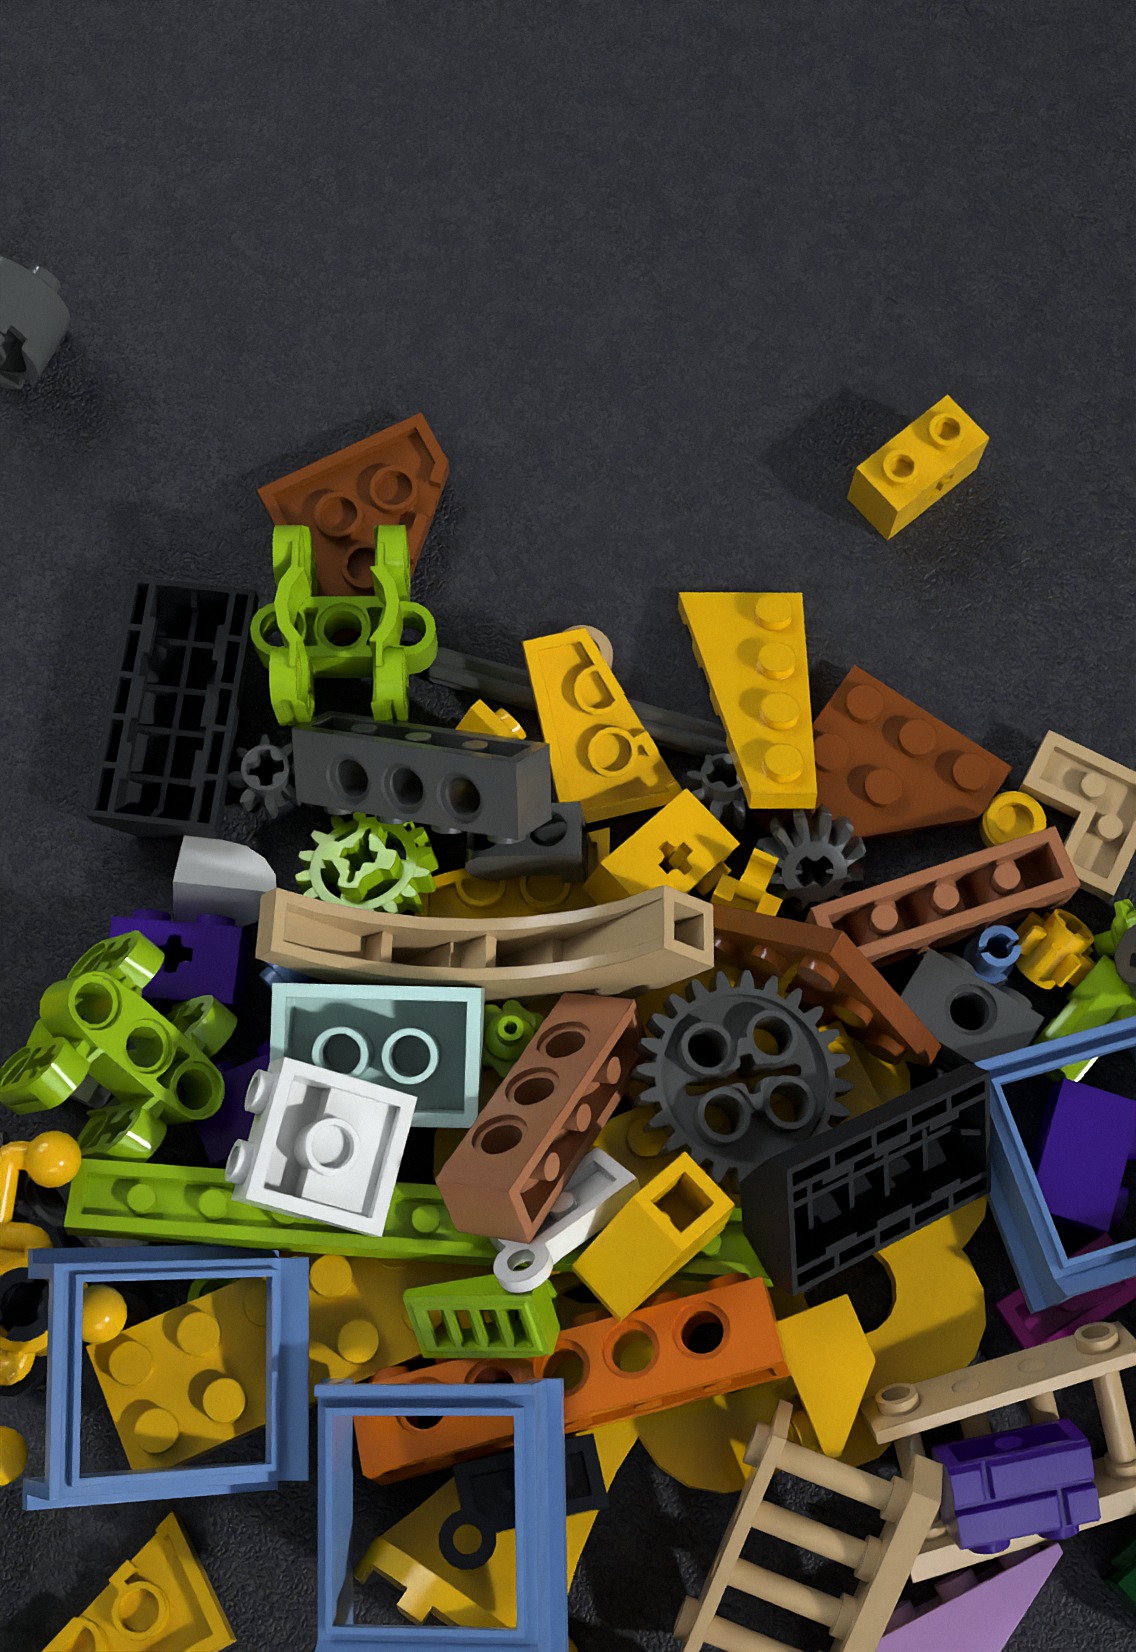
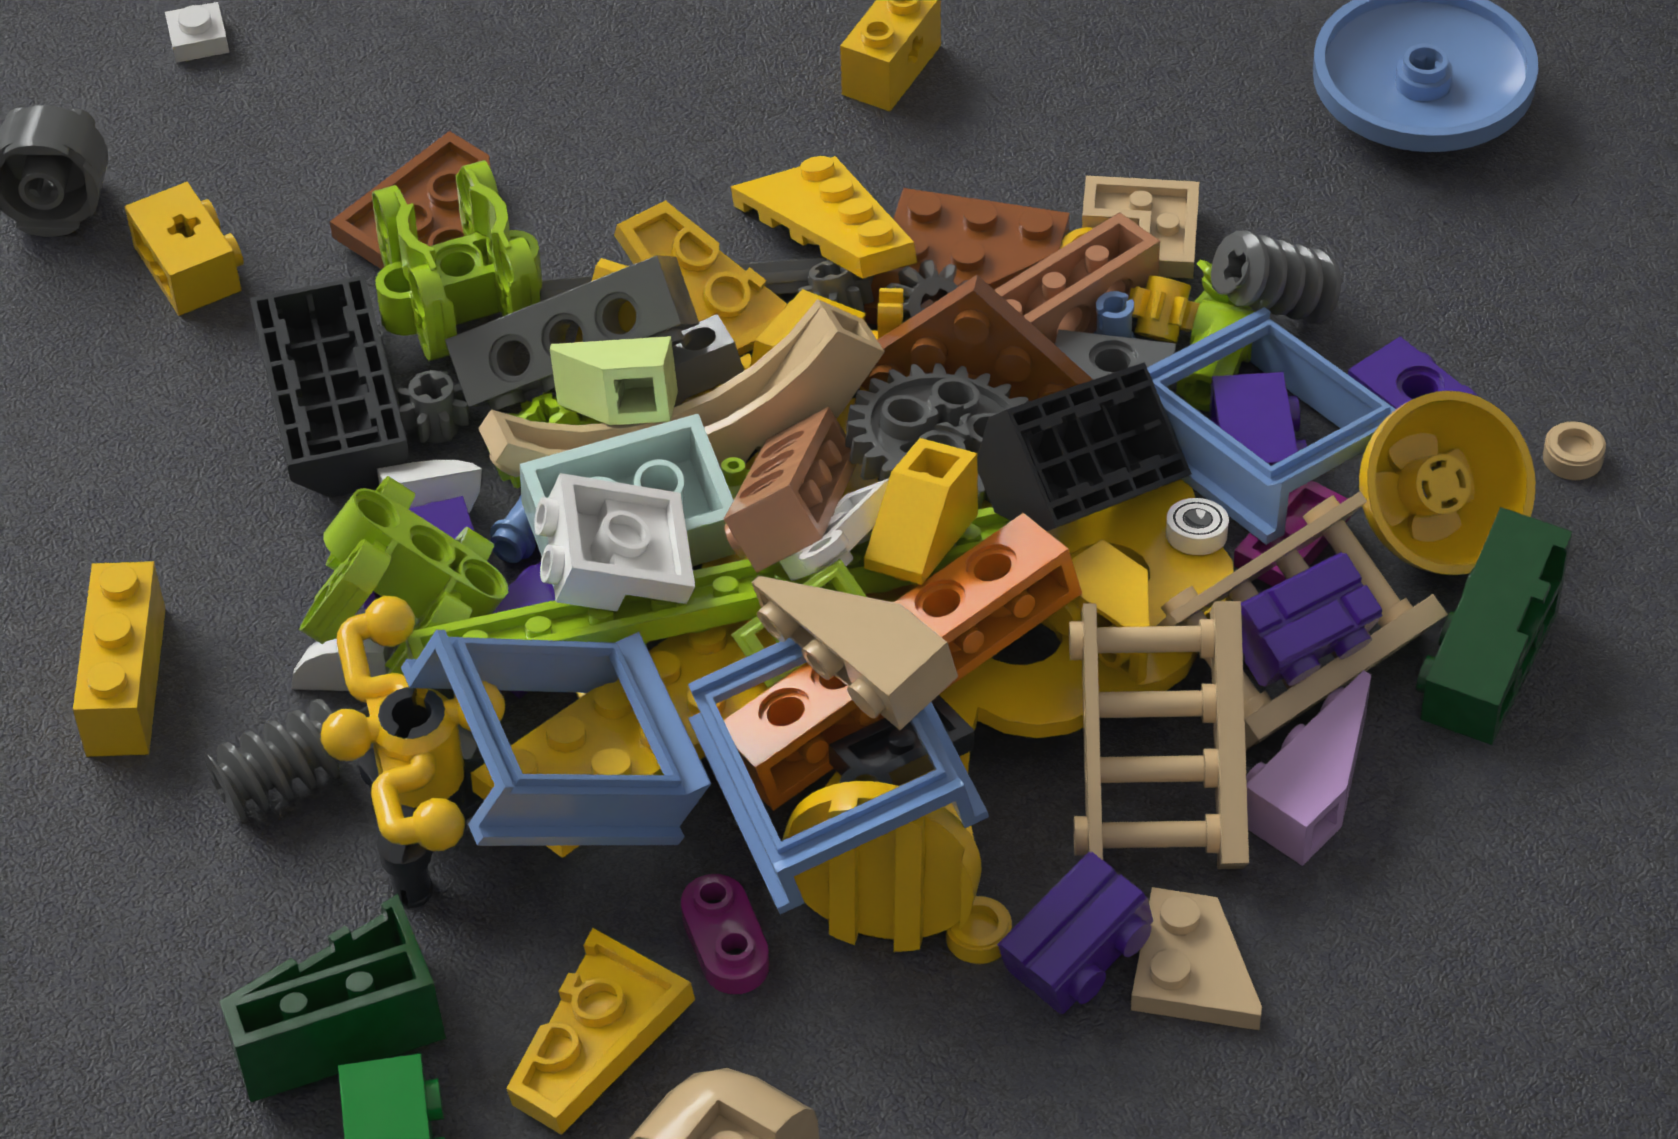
camera: 20 degrees left, 25 degrees down
none -> yellow brick [125,181,244,316]
none -> white plate [165,2,229,63]
none -> yellowish green slope [550,336,678,425]
none -> magenta plate [681,874,769,994]
none -> tan slope [752,576,958,730]
none -> white tile [1166,498,1229,555]

